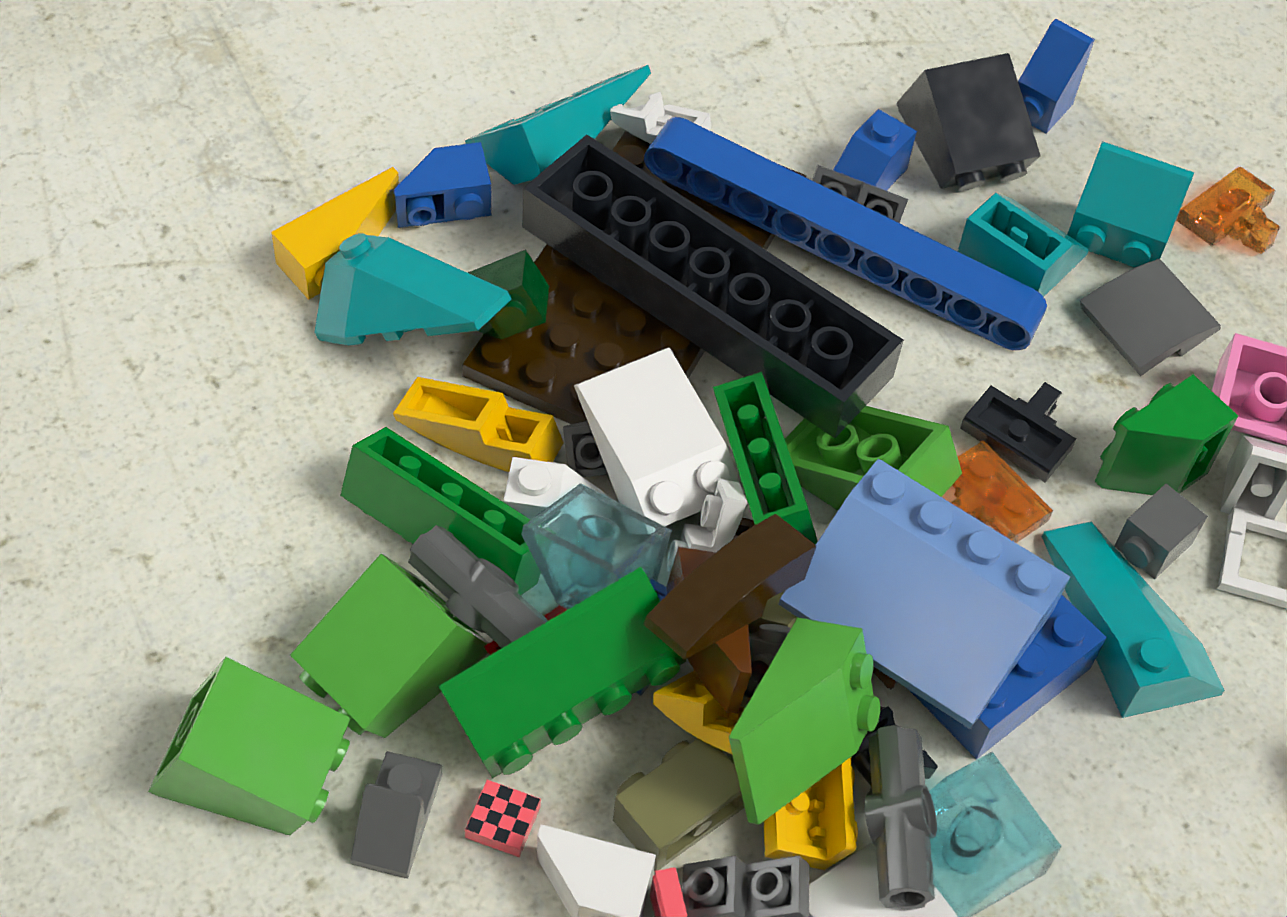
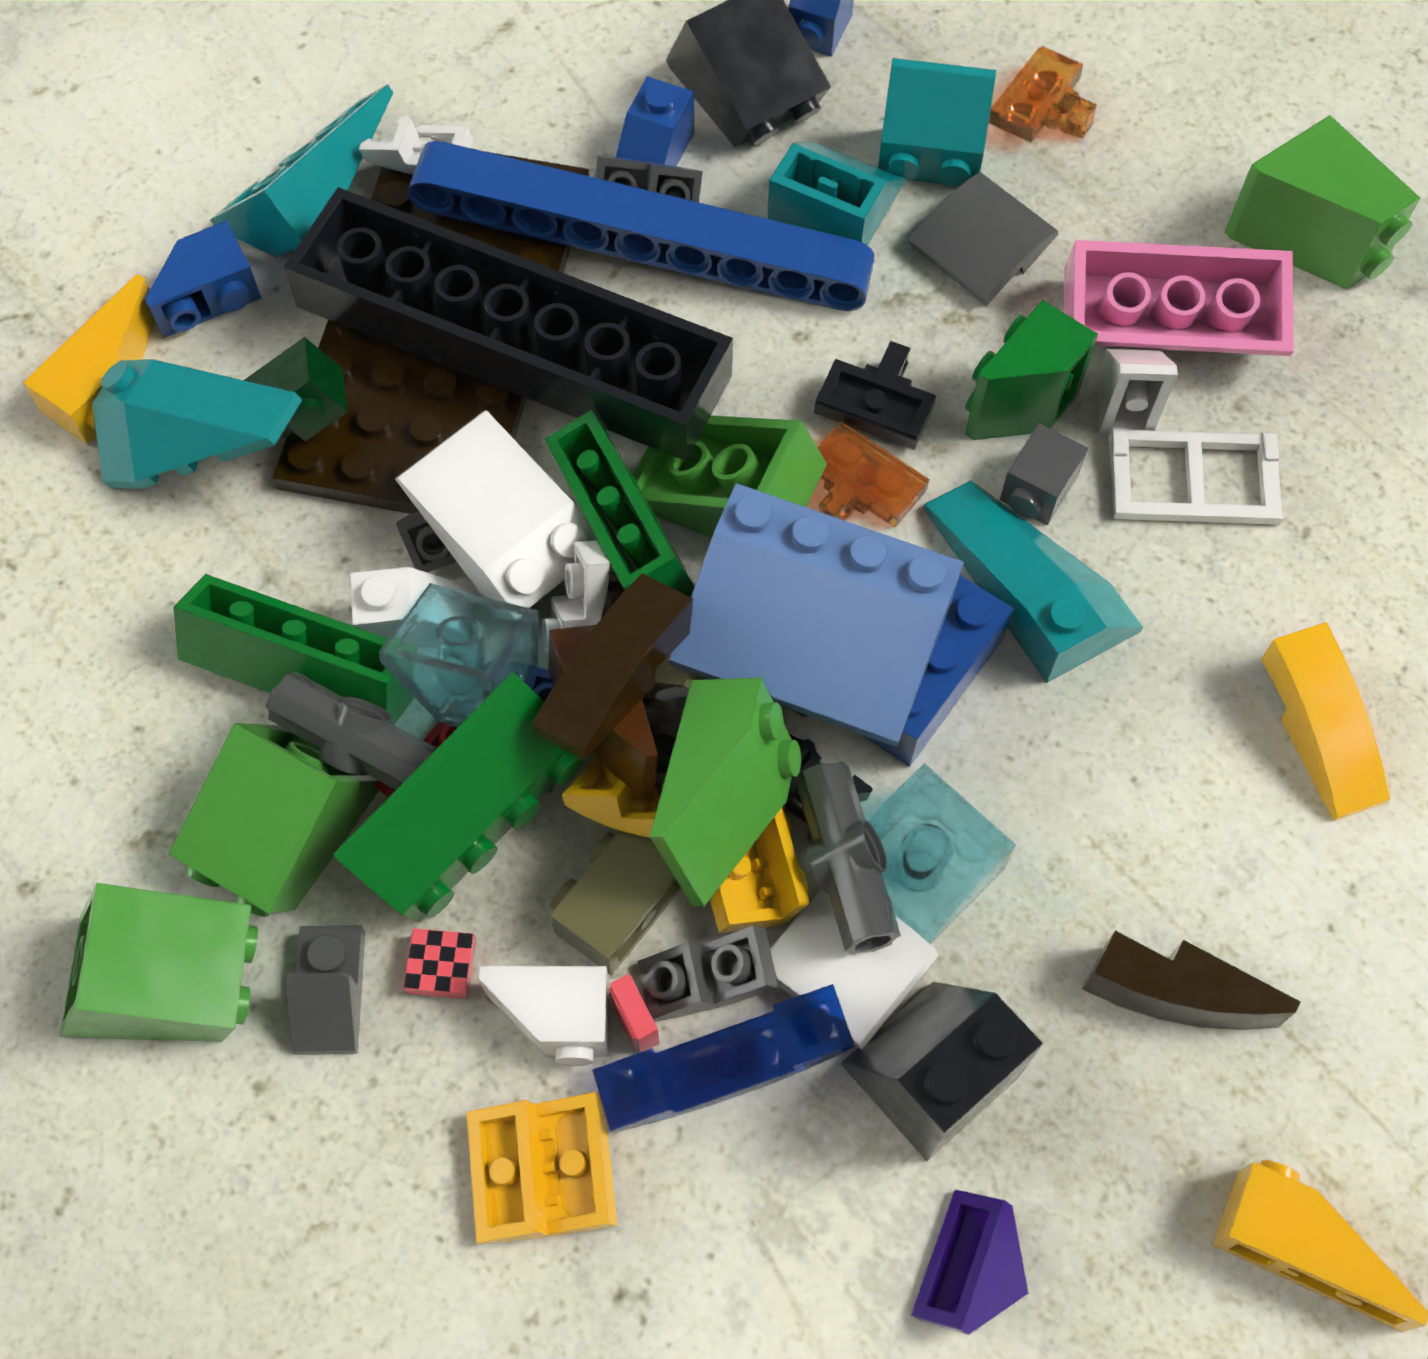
camera: 10 degrees left, 10 degrees up
yellow slope [393,377,564,472] -> none

